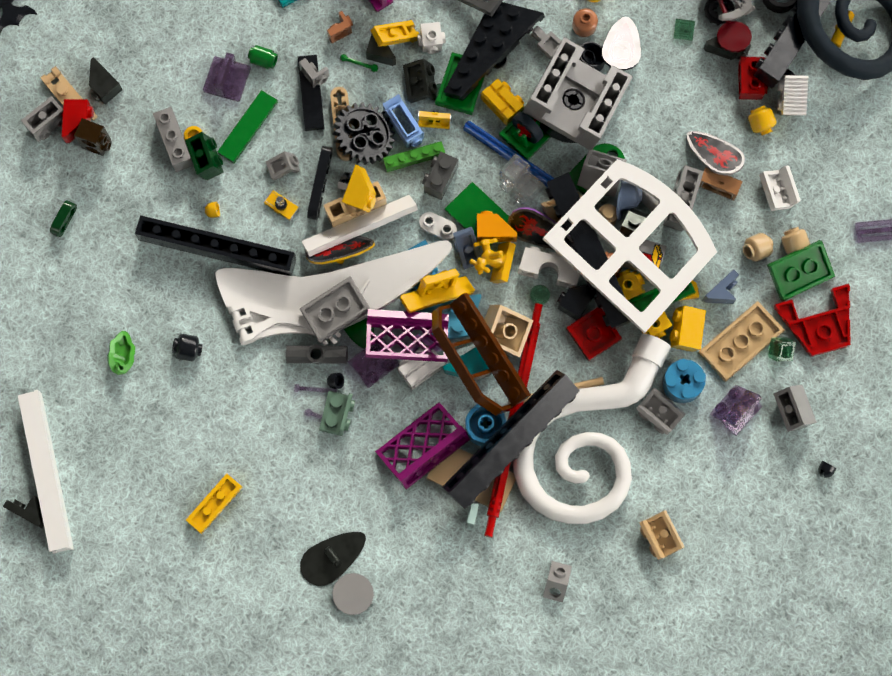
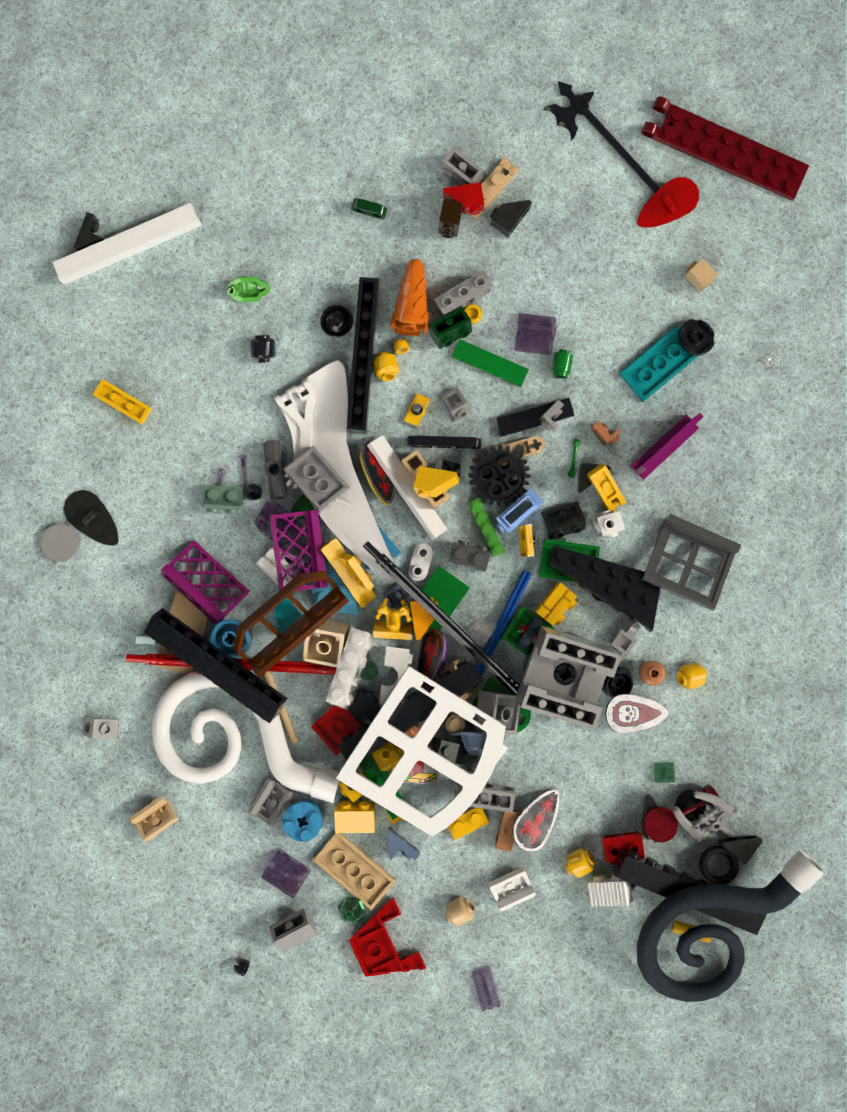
camera: 85 degrees right, 10 degrees up
tan head [743,233,773,262] -> none
green tile [767,240,835,301] -> none
none -> black hat [320,305,353,338]
none -> white brick [326,627,374,710]
none -> black axle [363,541,520,695]
none -> yellow head [373,352,399,381]
none -> orange cone [390,259,429,336]
none -> yellow plate [448,807,489,840]

